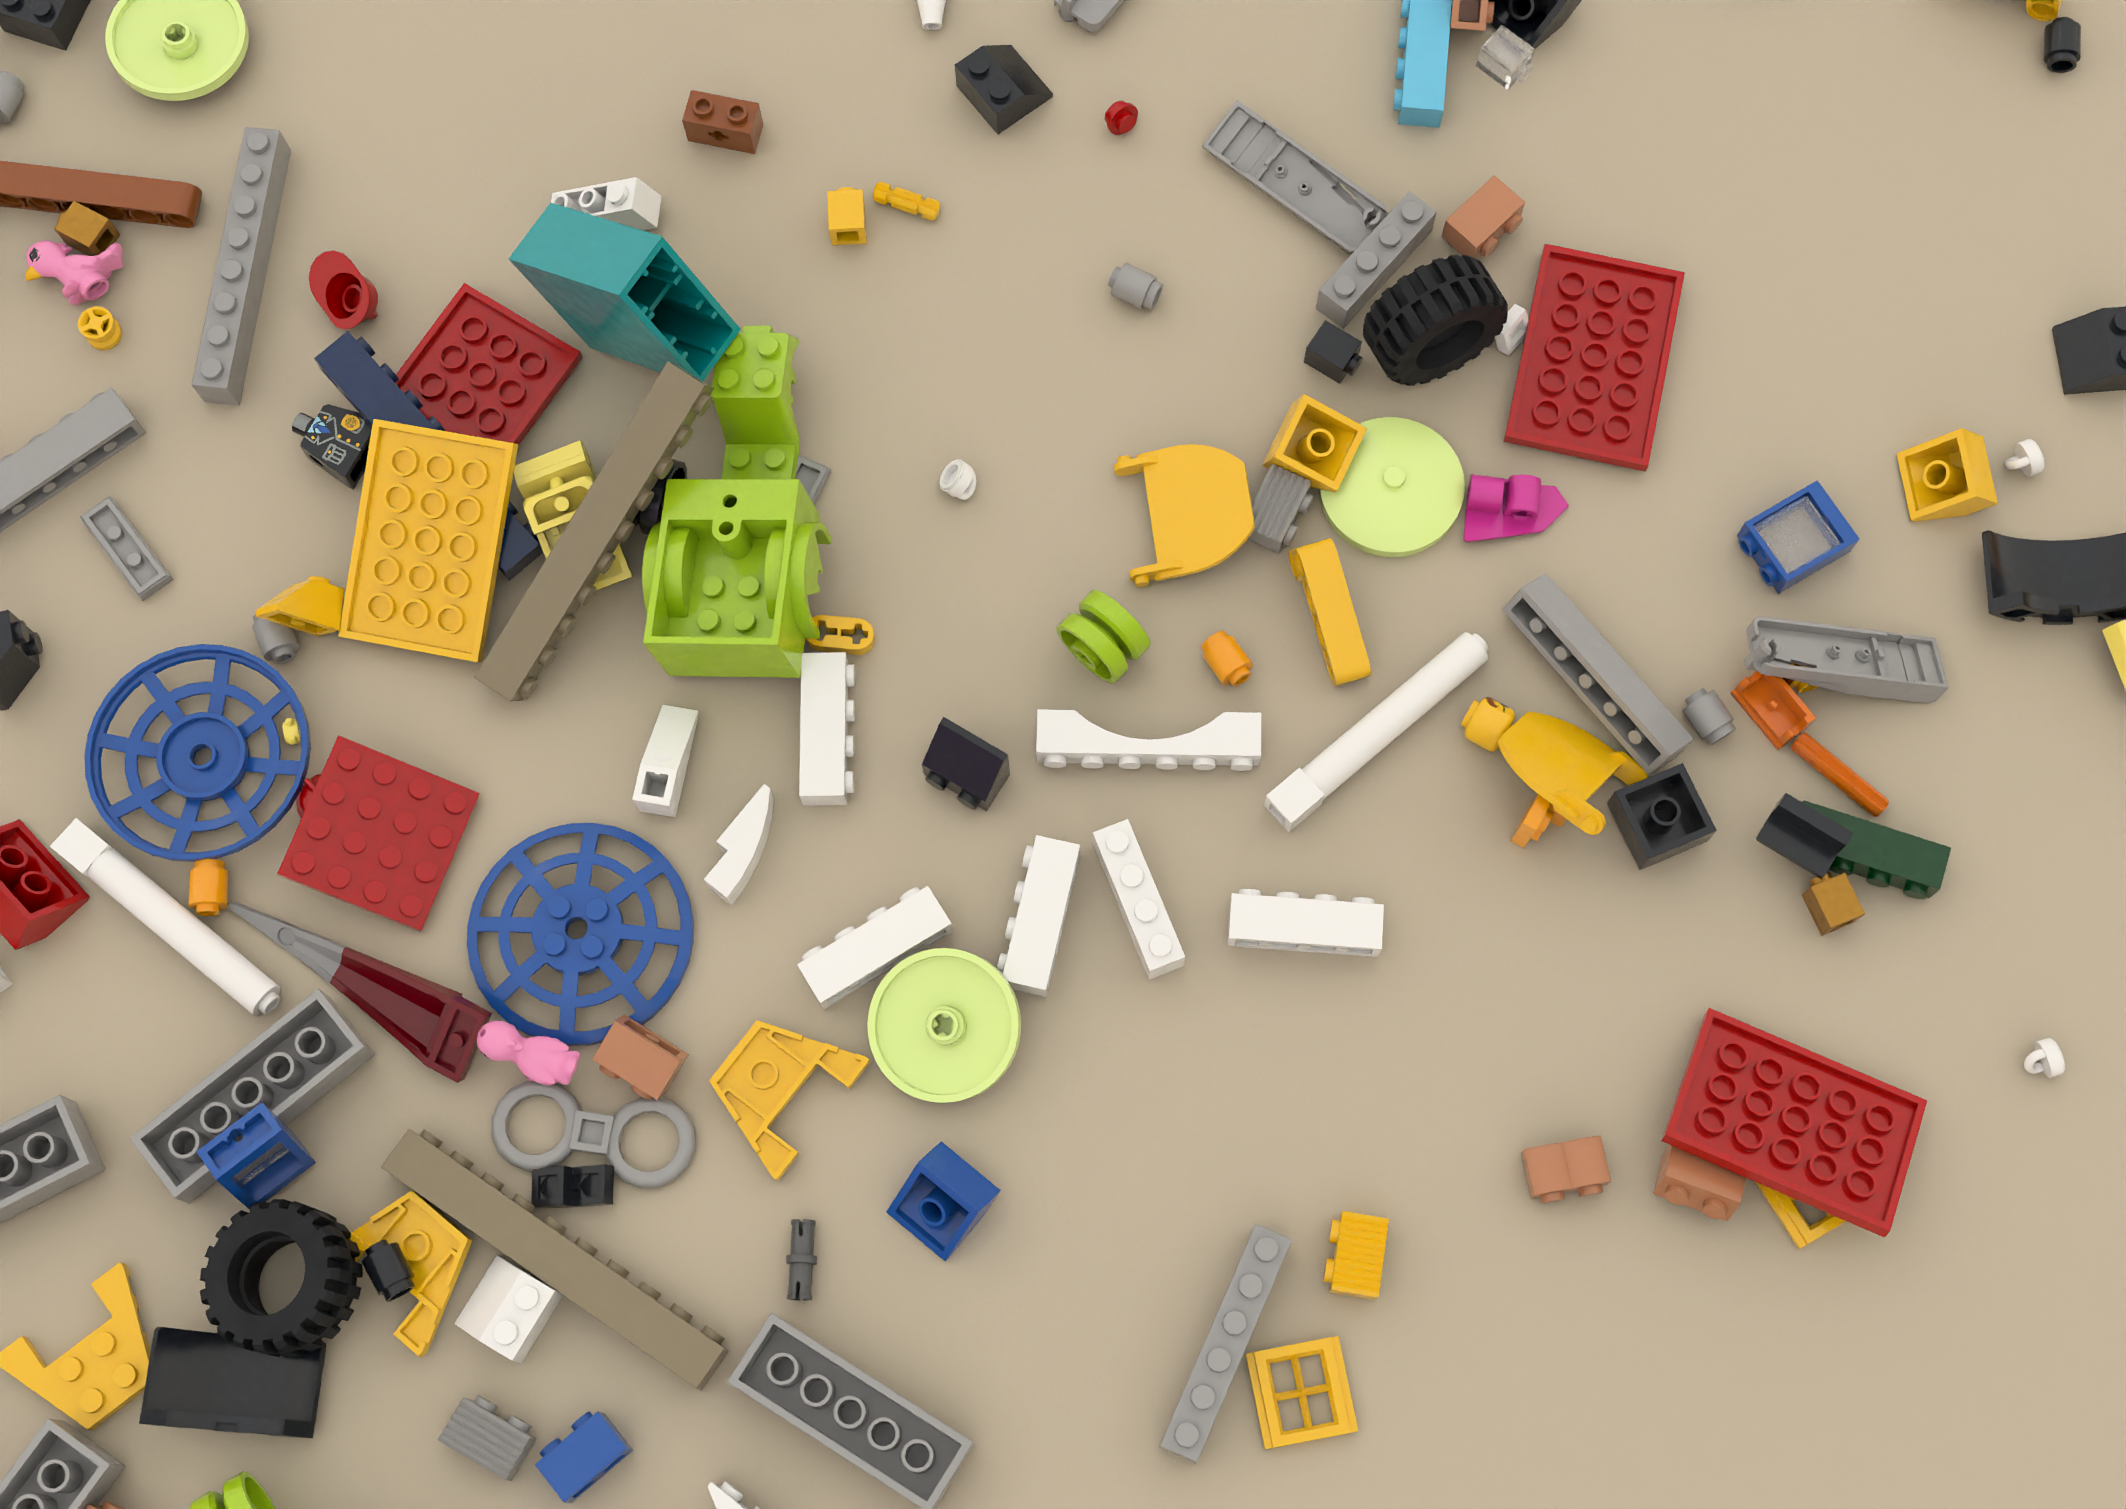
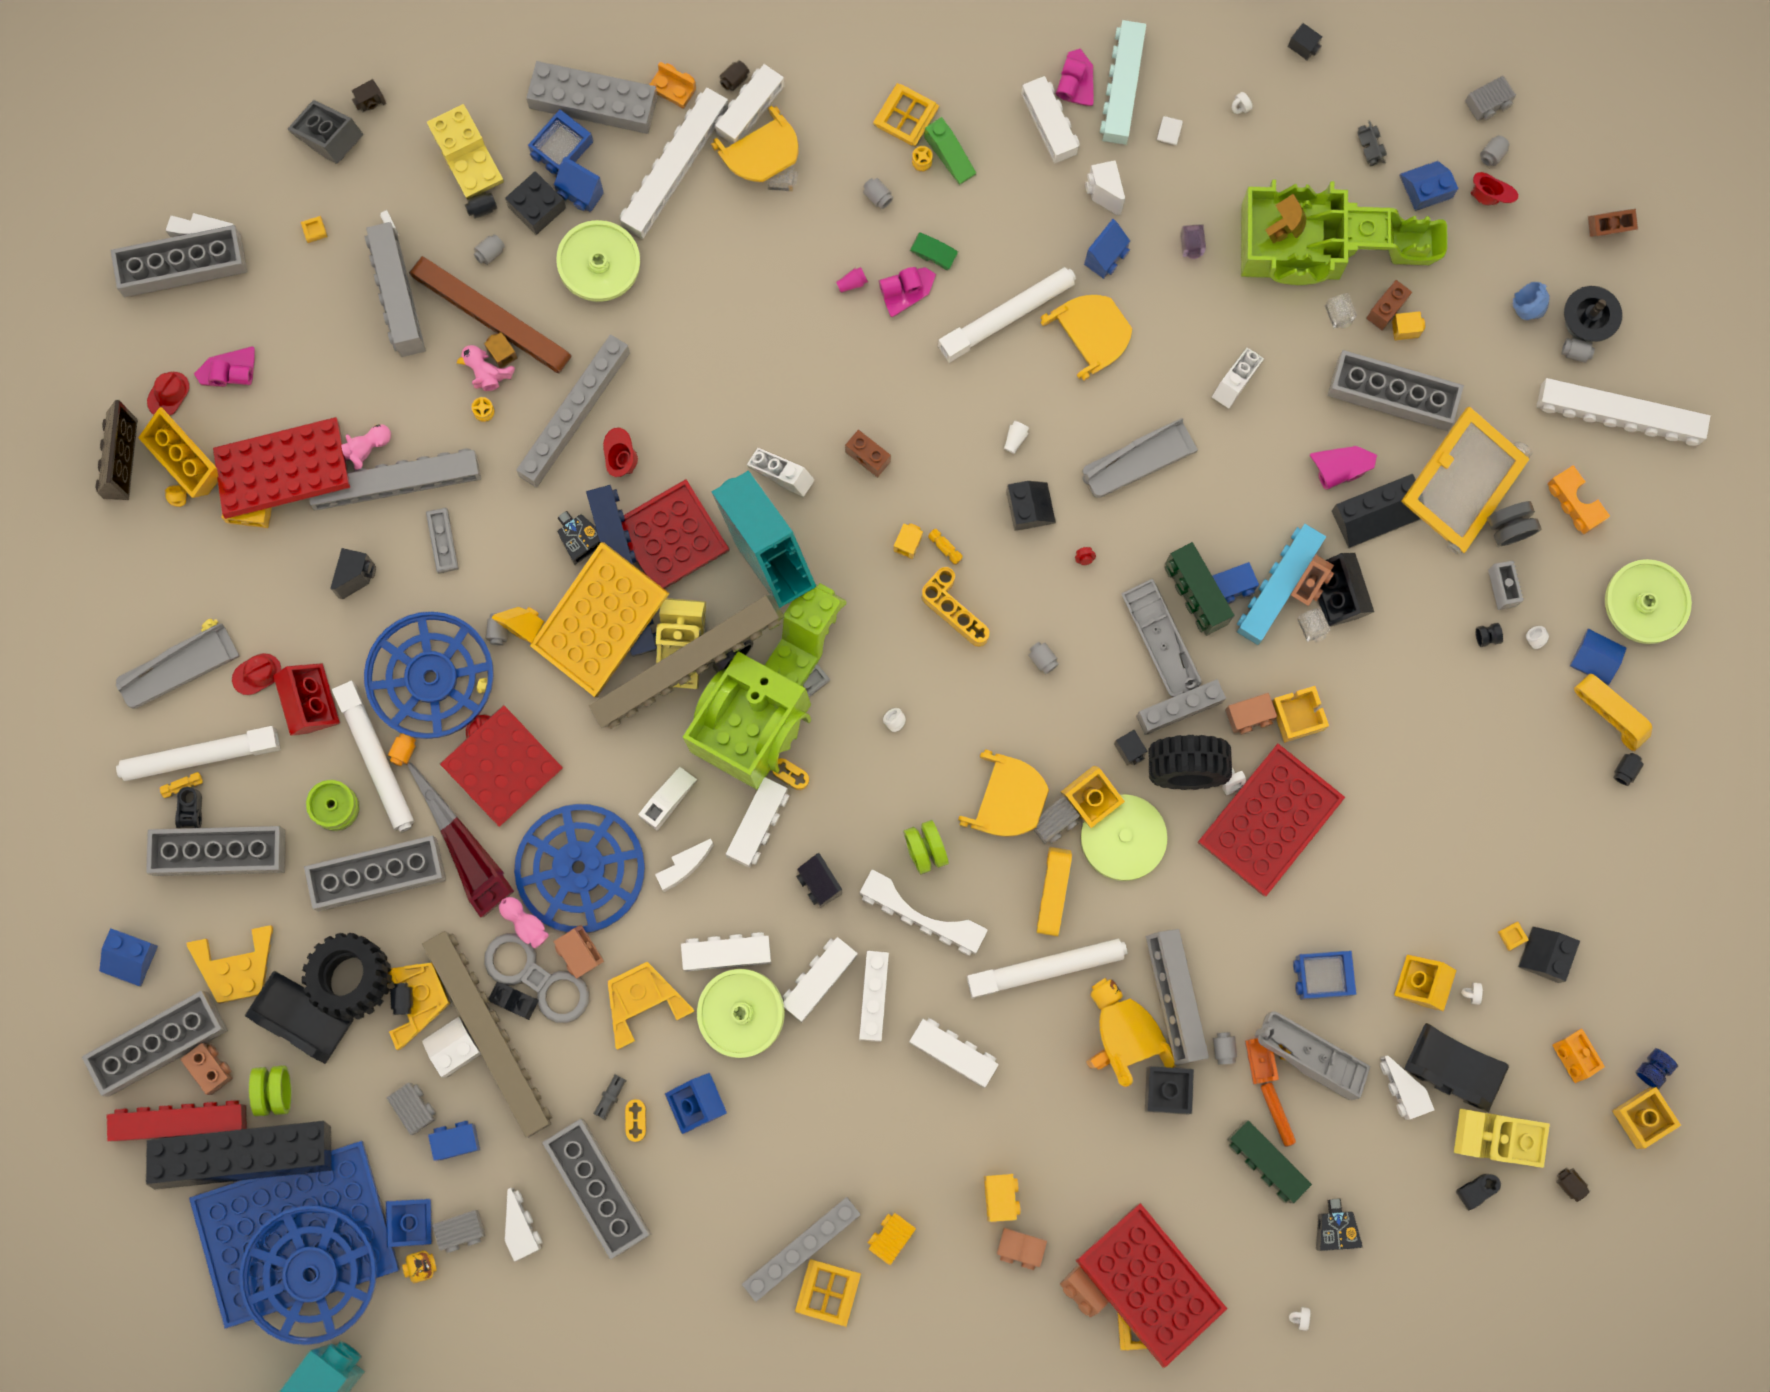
camera: 20 degrees right, 5 degrees up
blue window [196,1102,316,1209] -> none
light orange brick [1201,631,1253,687] -> none
dark pink panel [1464,474,1569,543] -> none
black panel [1756,793,1853,878] -> none
pearl gold brick [1802,872,1865,936] -> none
none -> lime wheel [306,780,360,831]
none -> yellow beam [625,1099,646,1142]
none -> yellow beam [922,567,989,647]
none -> yellow brick [984,1174,1020,1222]
none -> dark green brick [1165,542,1235,636]
none -> blue brick [1213,562,1259,604]
none -> yellow piece [1272,686,1329,743]
none -> black torso [1316,1199,1363,1251]
none -> white slope [1380,1056,1434,1120]
none -> yellow tile [1498,921,1529,951]

